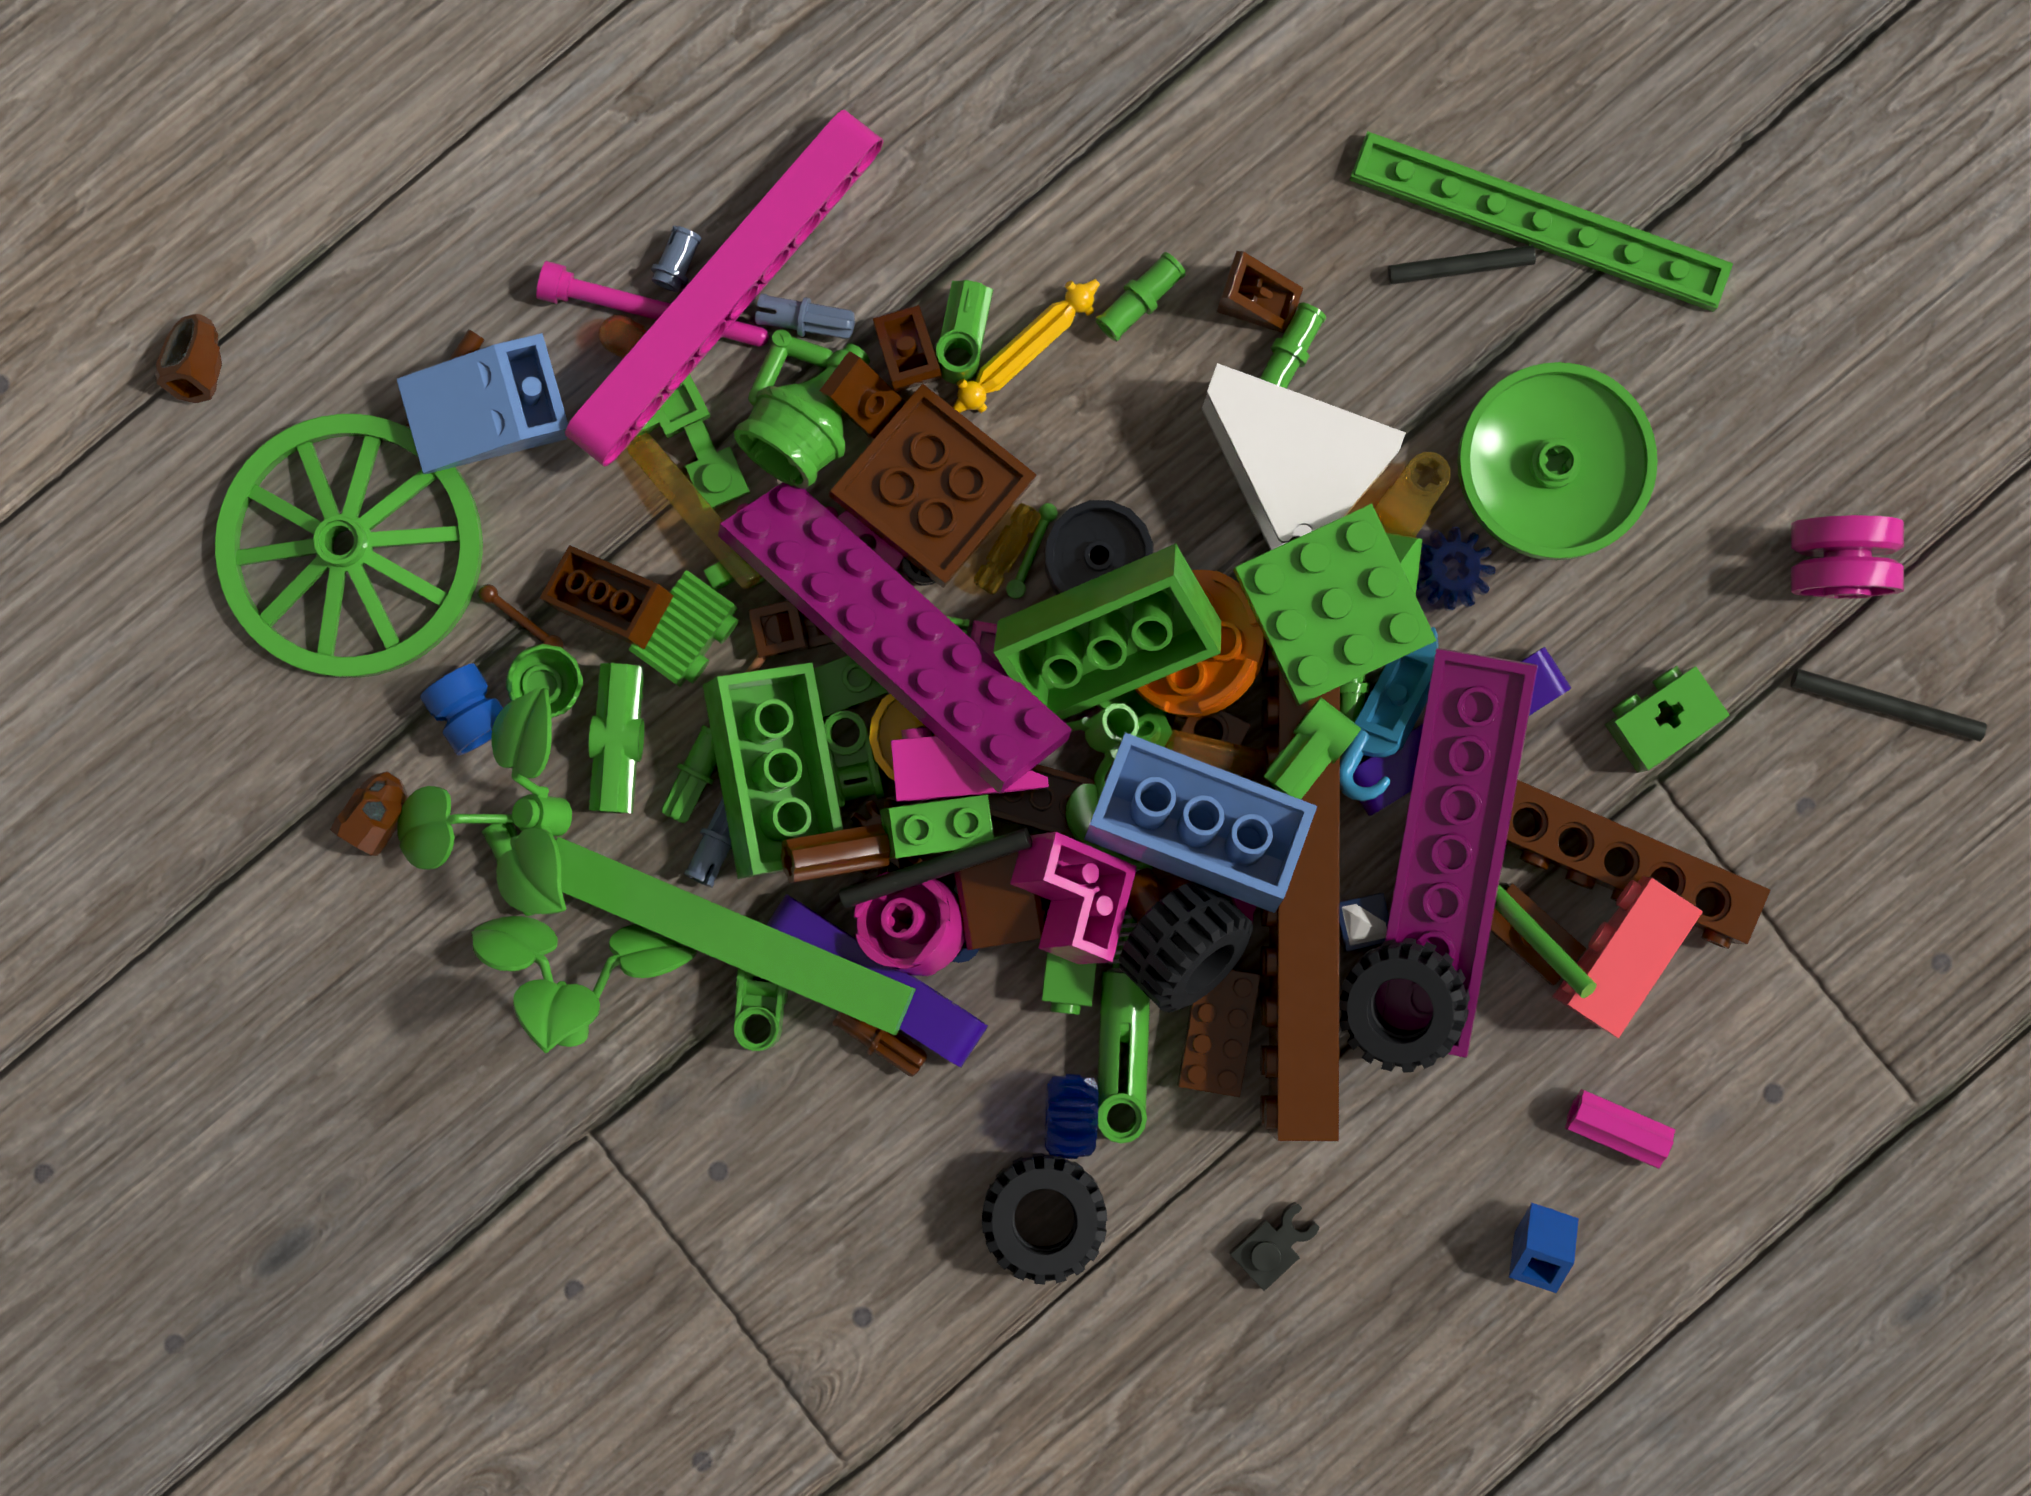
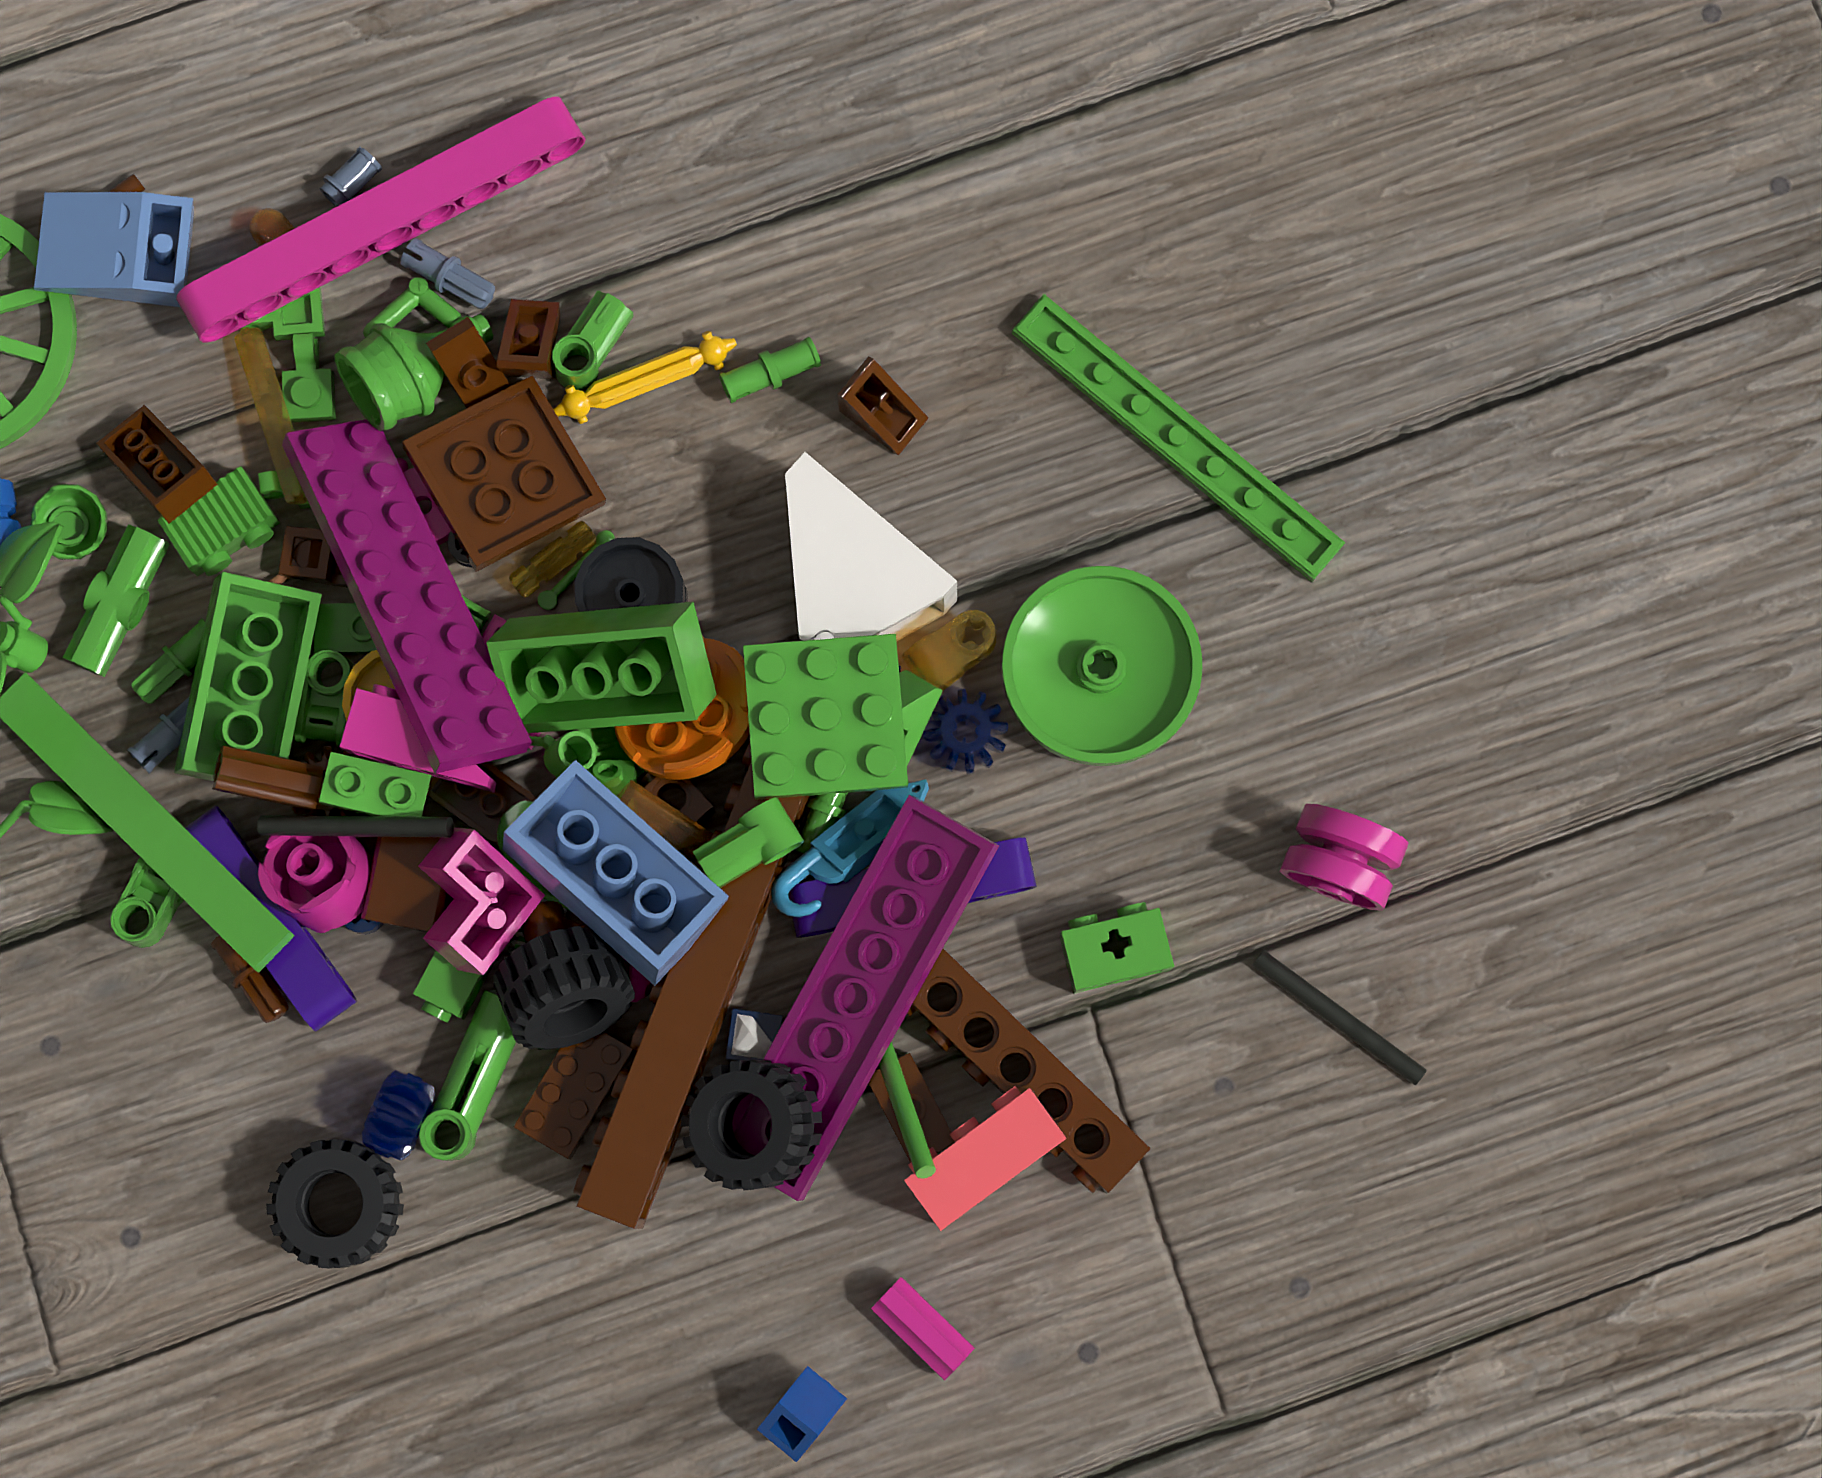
camera: 25 degrees right, 5 degrees down
reddish brown hinge [479,584,564,649] -> none
dark pink piece [536,261,769,347] -> none
pearl dark grey plate [1229,1202,1320,1291] -> none
bright green pin [1259,302,1326,389] -> none
pearl dark grey bar [1388,245,1536,285] -> none

